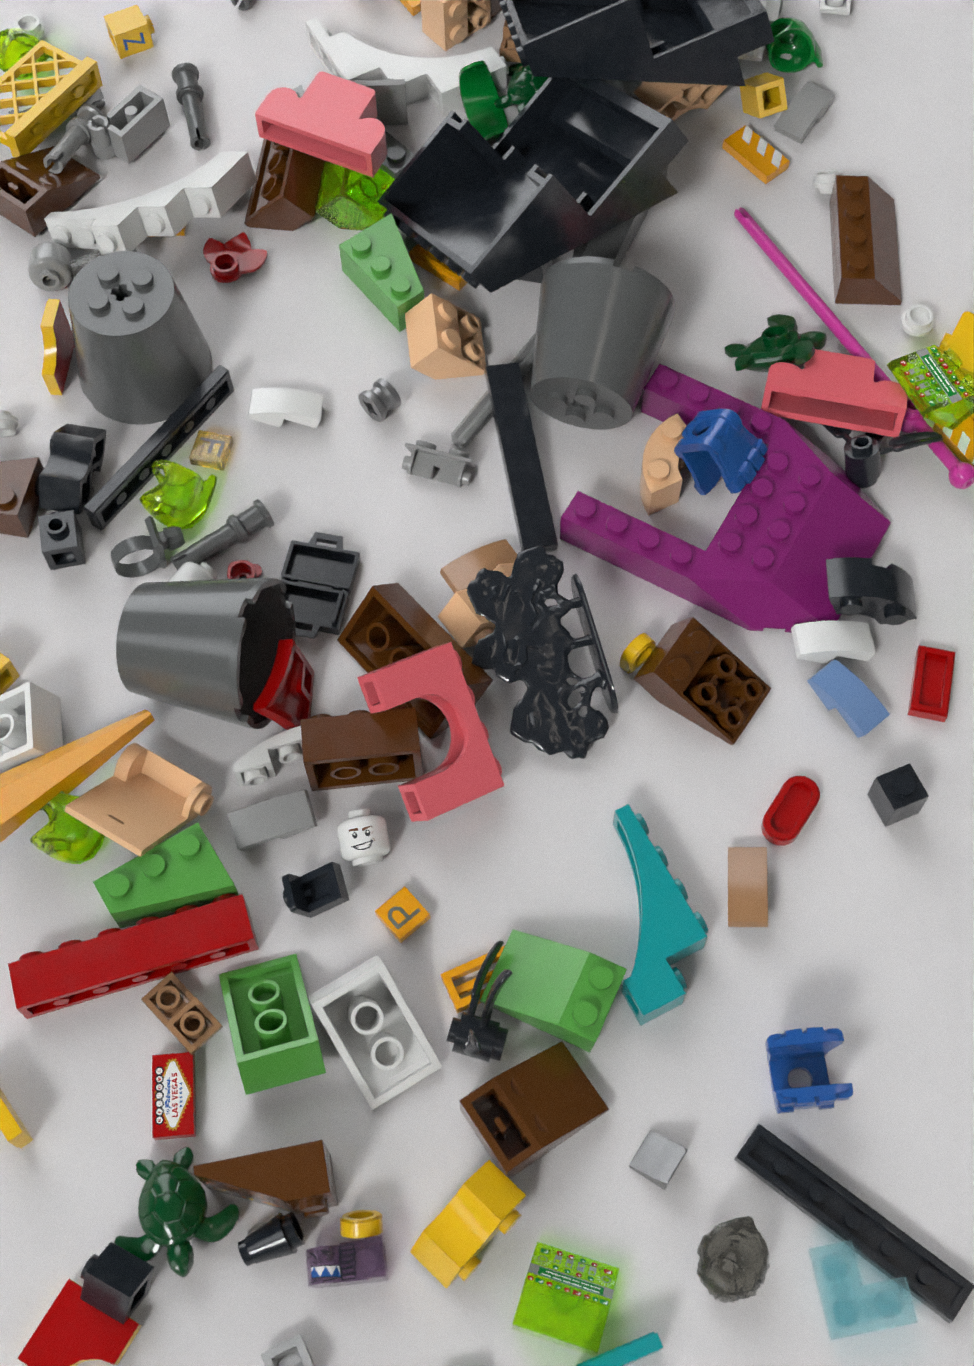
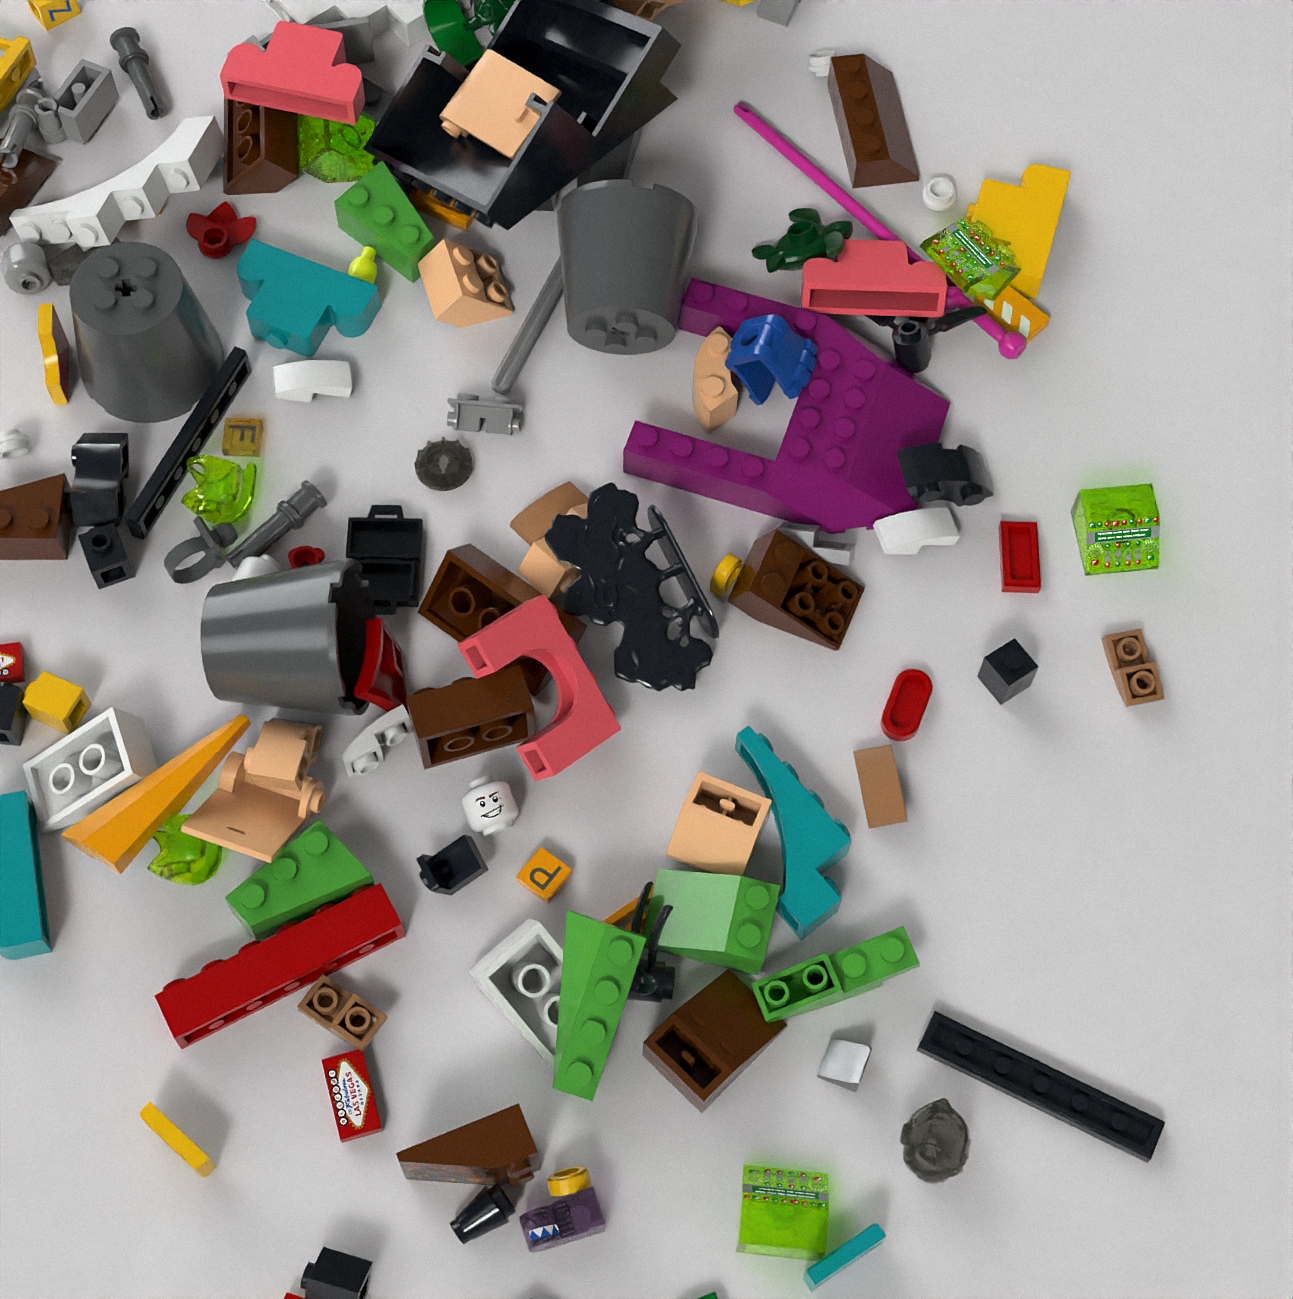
camera: 15 degrees left, 0 degrees up
dark green animal [114,1147,239,1277] -> none
bright green slope [219,954,326,1095] -> none
light grey slope [228,789,318,851] -> none
flat silver wheel [358,378,401,422] -> none
yellow brick [410,1160,527,1289] -> none
black tile [484,362,558,551] -> none
light orange tile [722,125,790,184] -> none
blue piece [765,1027,853,1114] -> none
medium blue slope [807,659,890,738] -> none
clear light blue plate [808,1240,918,1340] -> none
none -> teal brick [236,239,382,358]
none -> light nougat brick [244,718,324,792]
none -> neon yellow cylinder [347,246,377,284]
none -> clear smoke gear [414,437,473,491]
none -> light nougat door [439,49,562,160]
none -> bright green wedge [552,910,646,1101]
none -> light nougat slope [666,771,772,876]
none -> bright green slope [751,926,920,1023]
none -> light grey slope [777,522,855,566]

